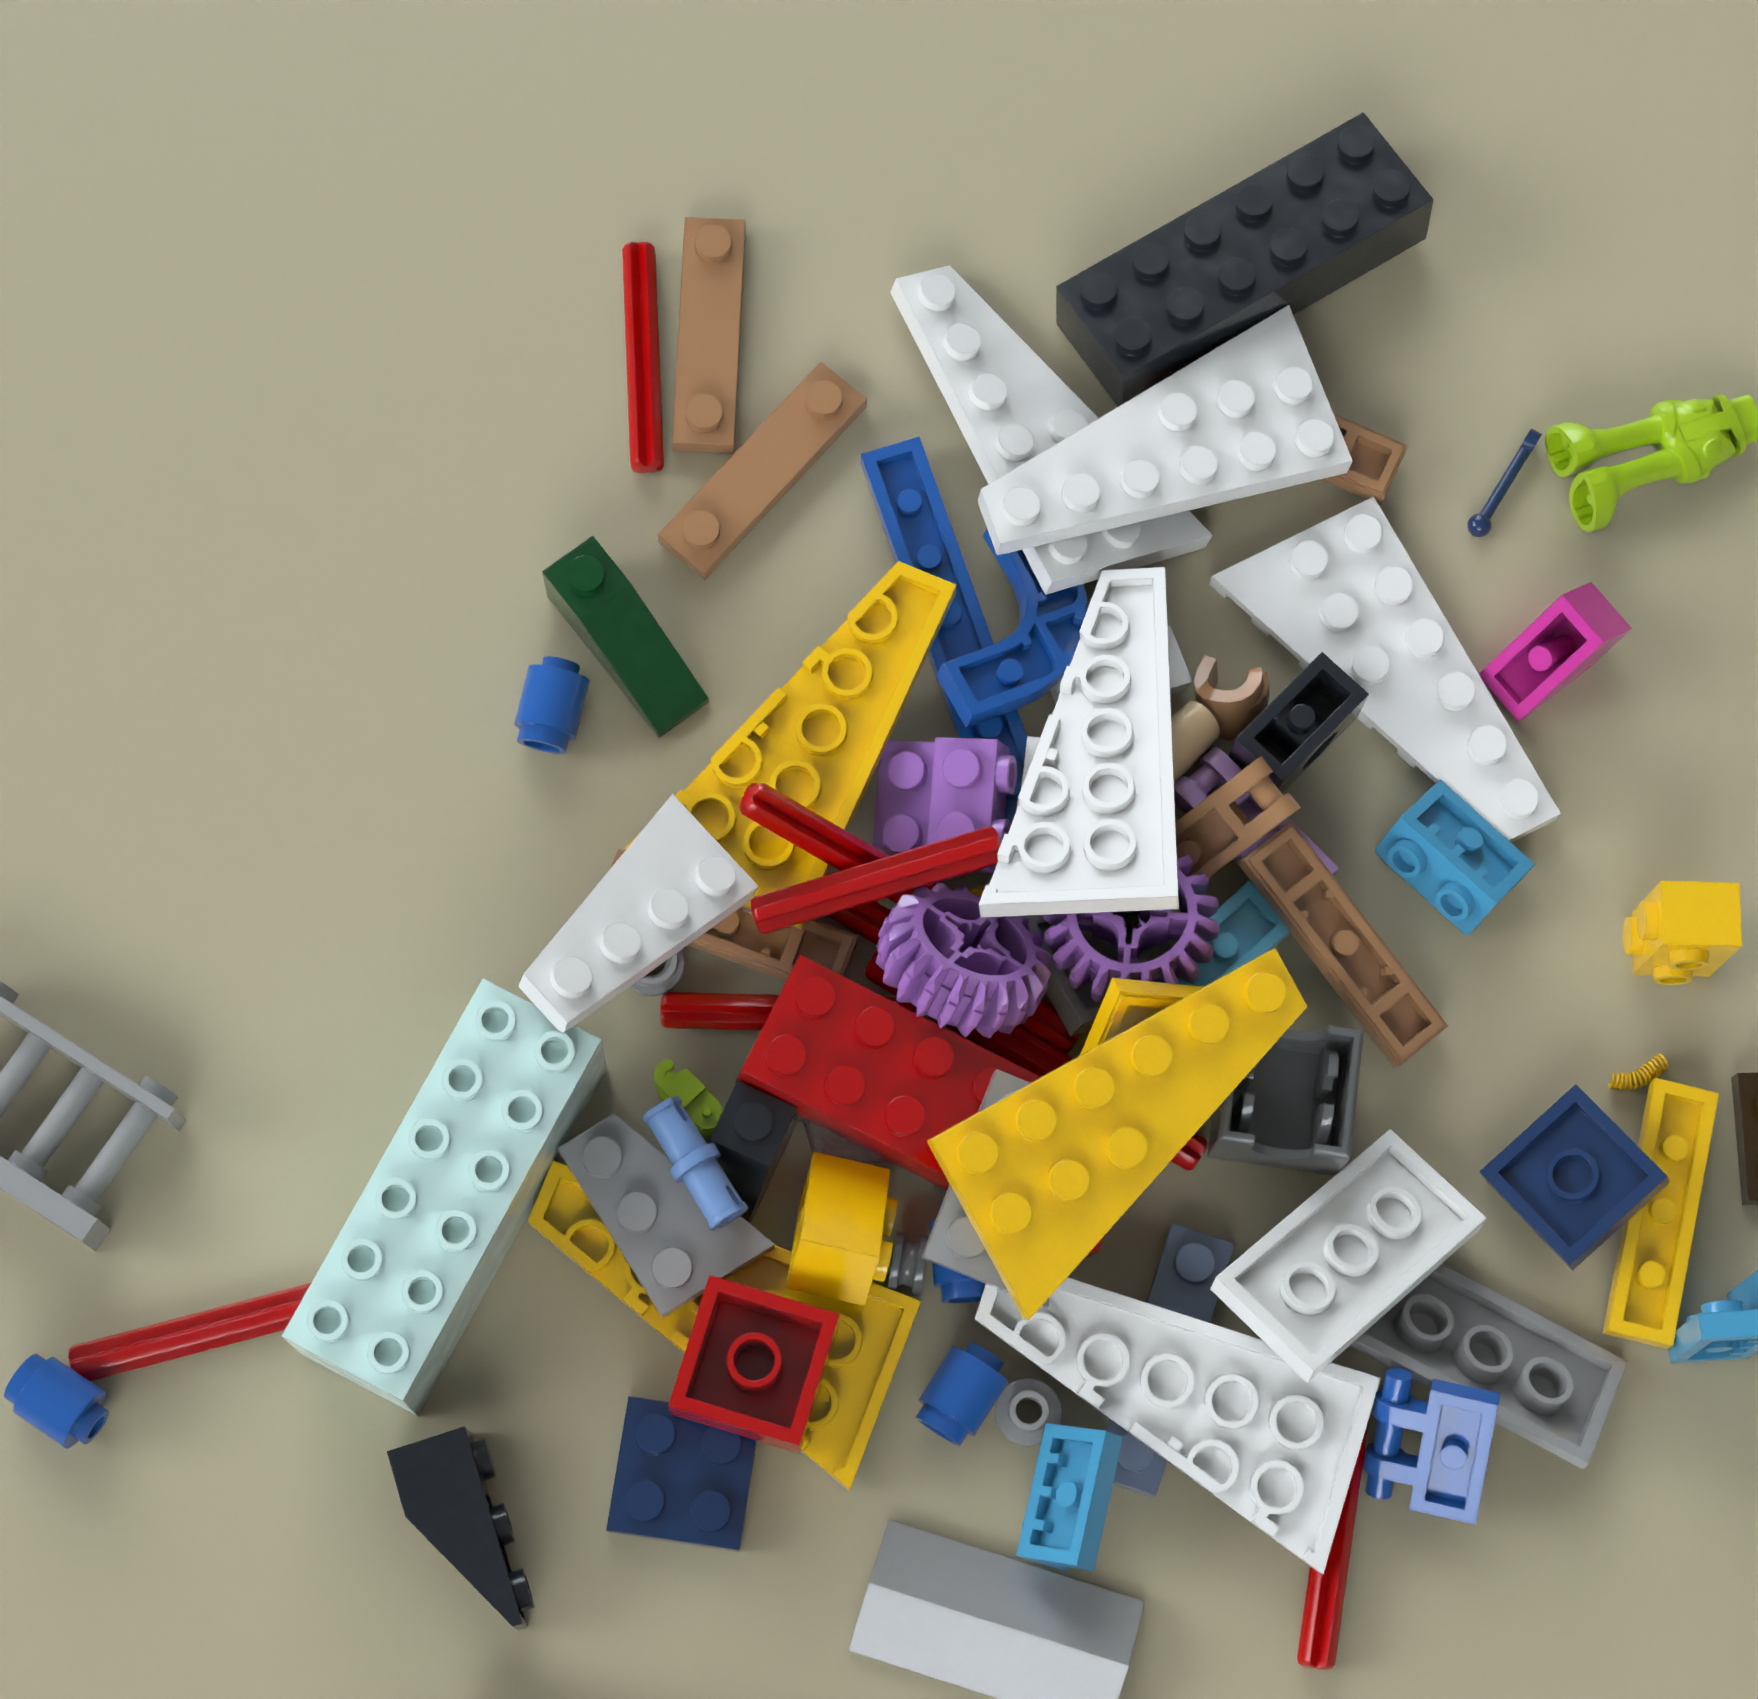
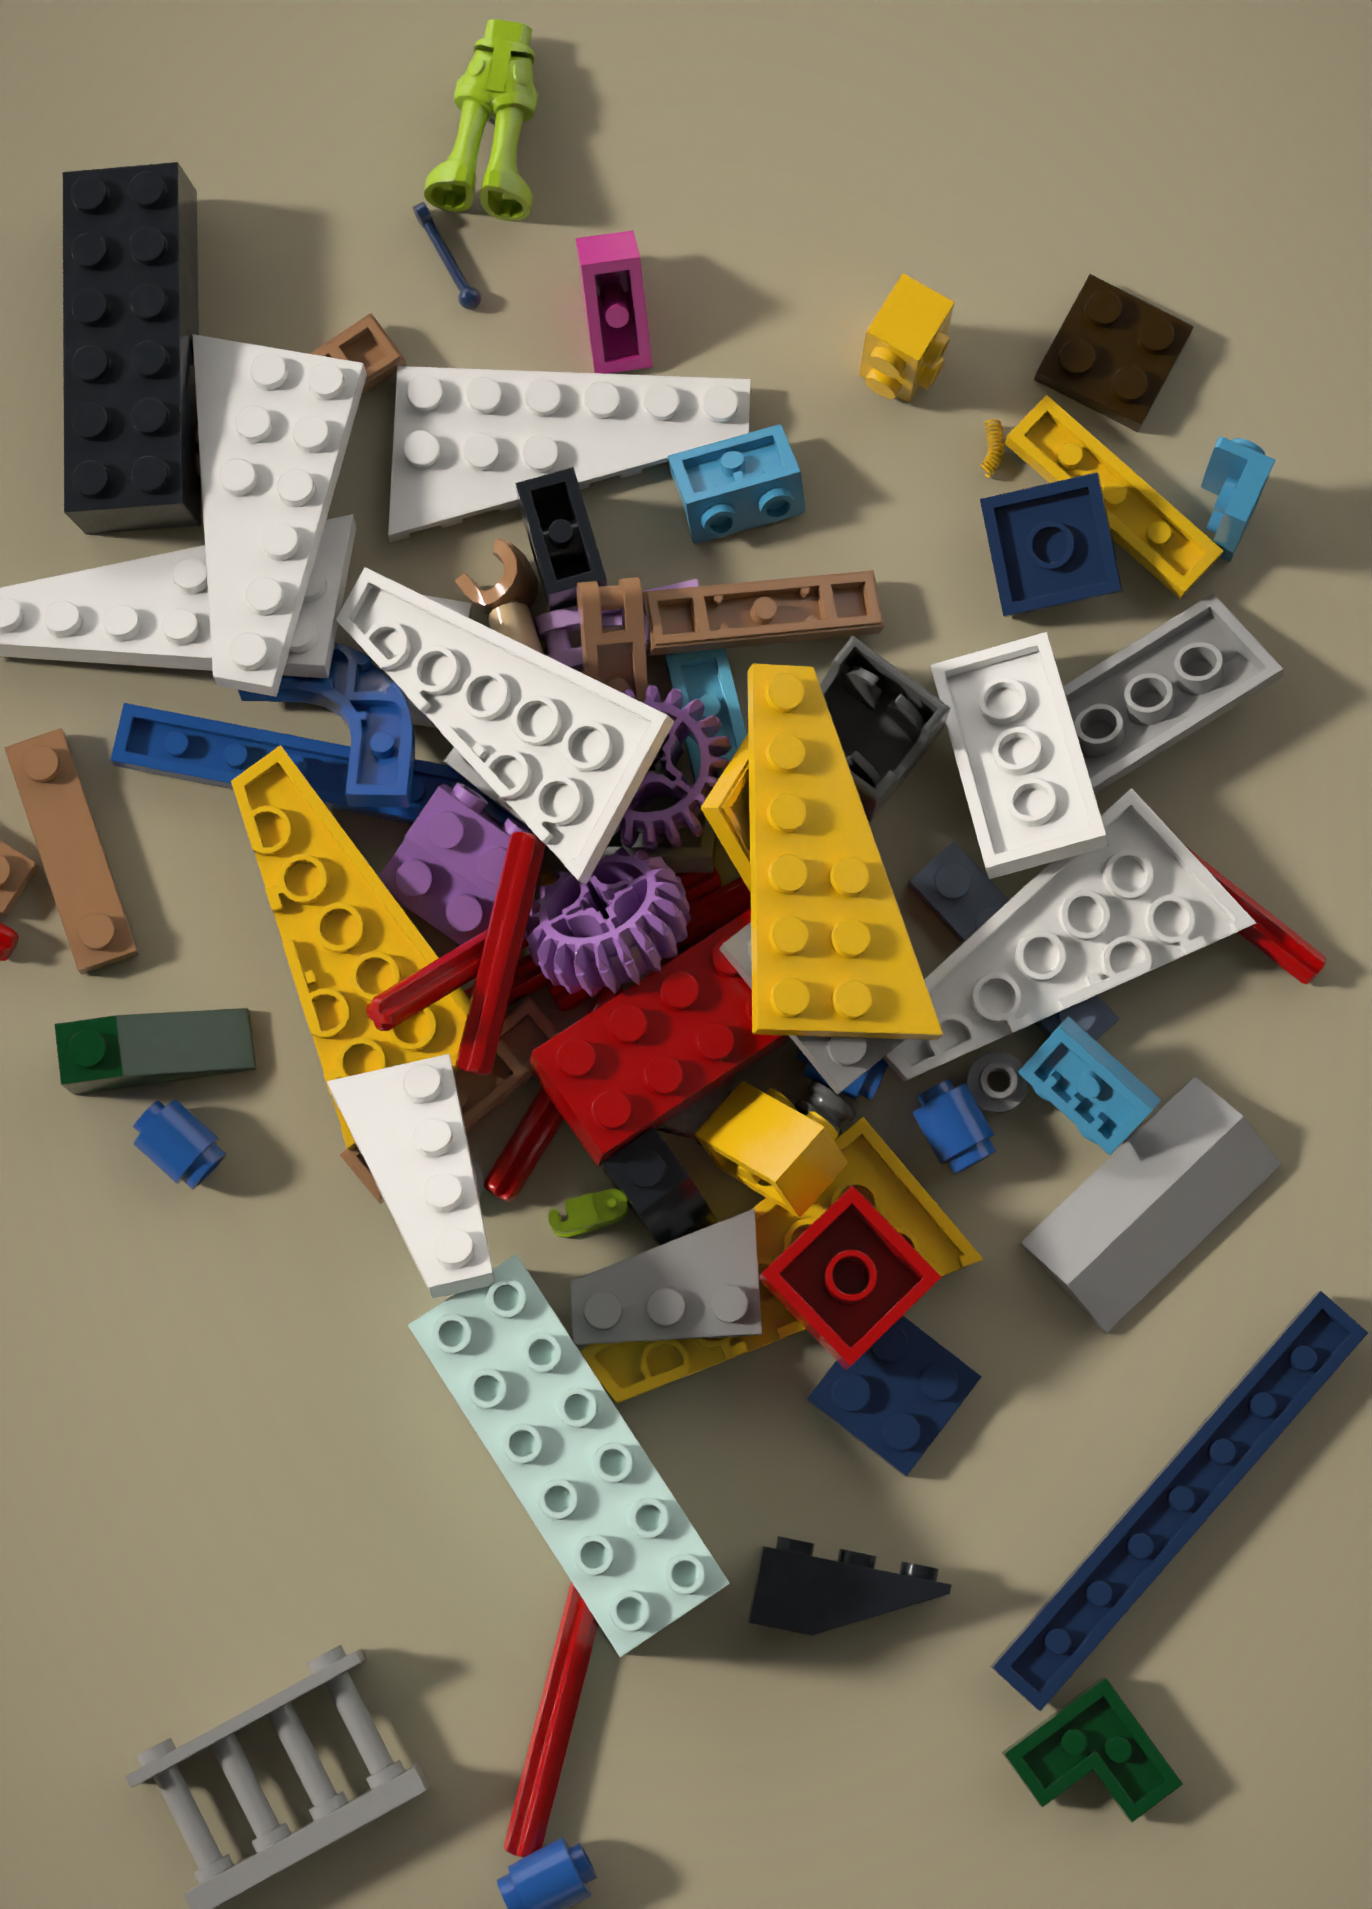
camera: 60 degrees left, 5 degrees up
medium blue pin [642,1096,748,1231] -> none
plate [1363,1368,1501,1525] -> none

